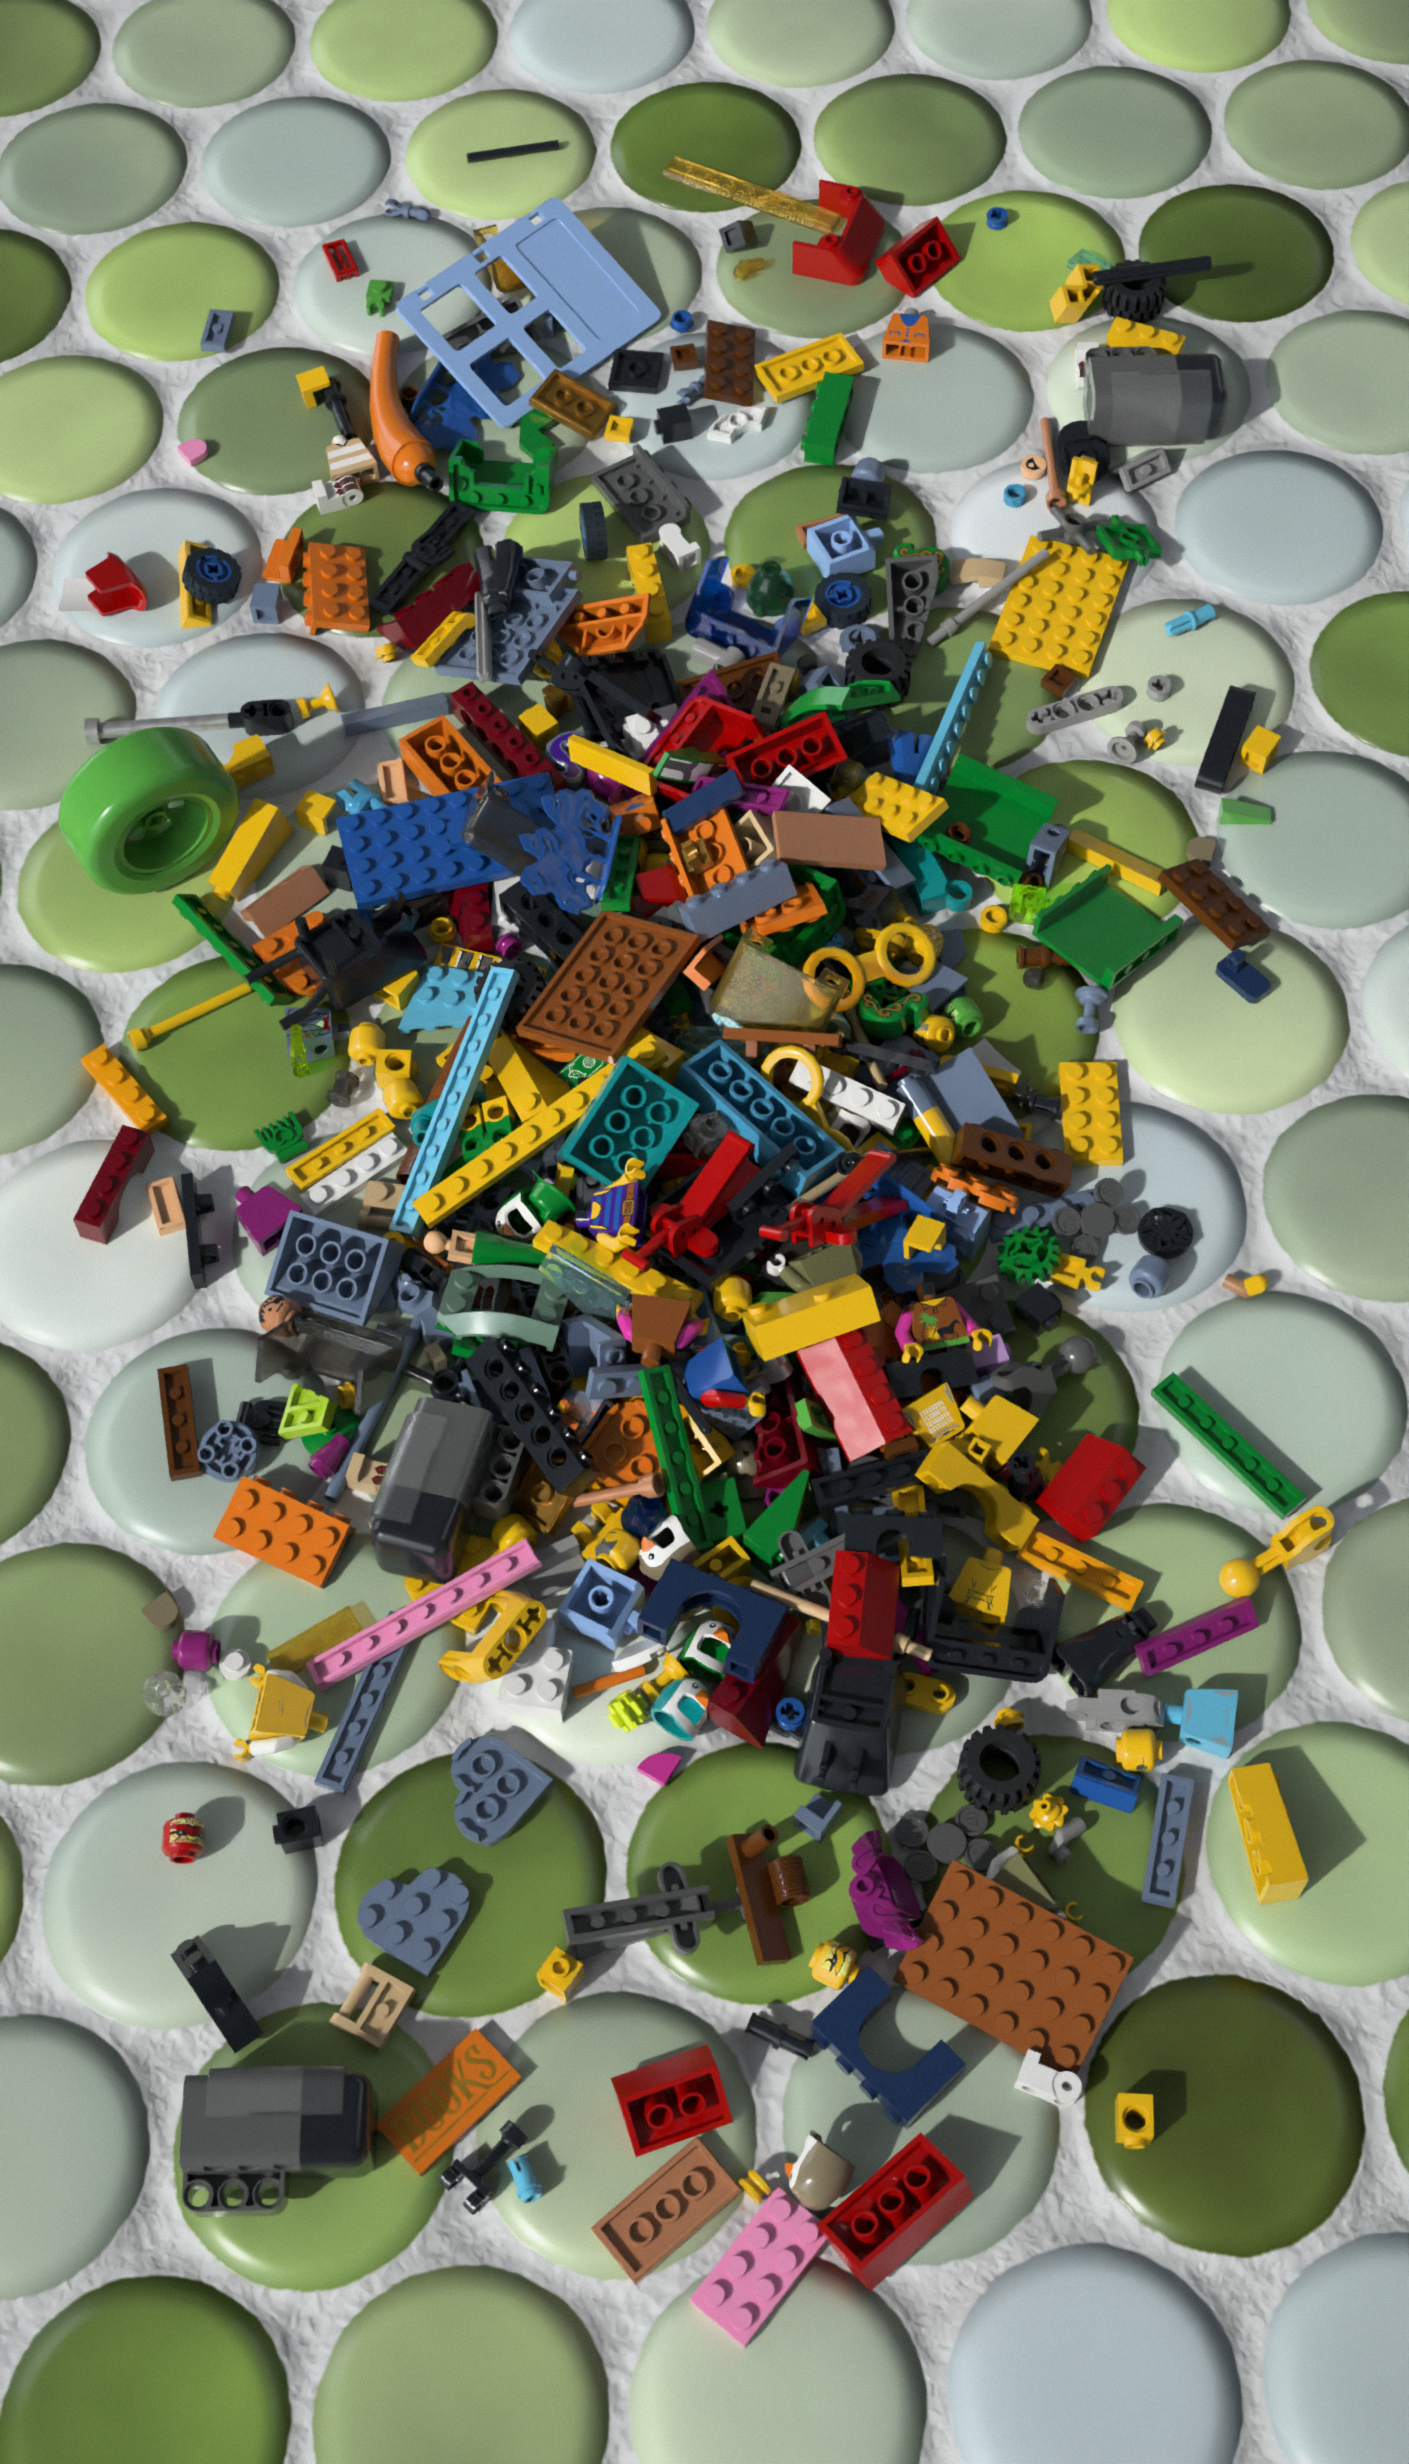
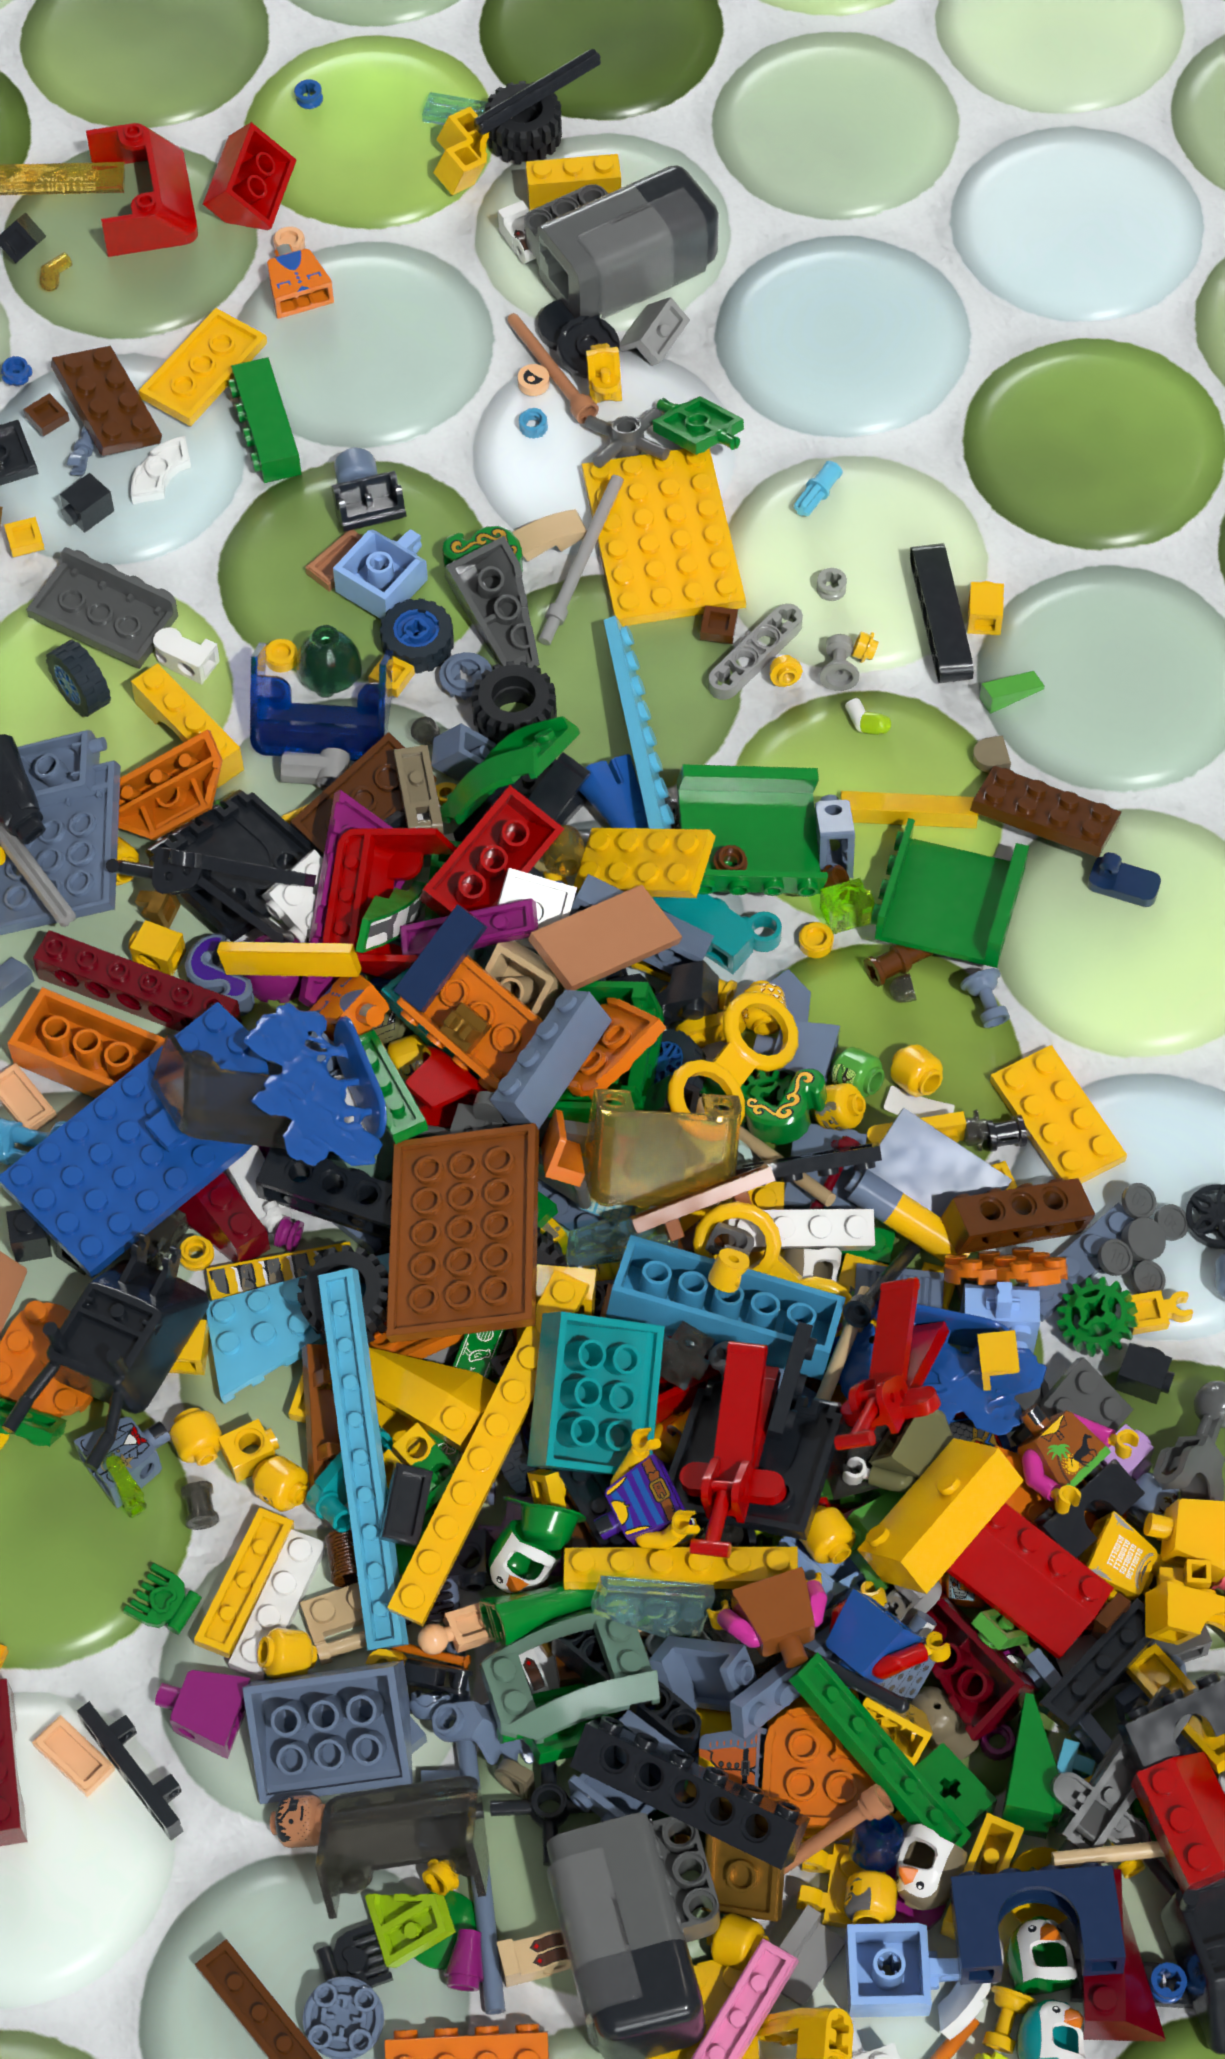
camera: 30 degrees left, 0 degrees up
none -> yellow head [257,1628,317,1679]
none -> light nougat tile [273,227,305,252]
none -> black tile [379,1463,433,1548]
none -> leg [705,1223,754,1293]
none -> yellow plate [769,655,803,687]
none -> lime arm [845,698,891,735]
none -> yellow head [890,1044,943,1097]

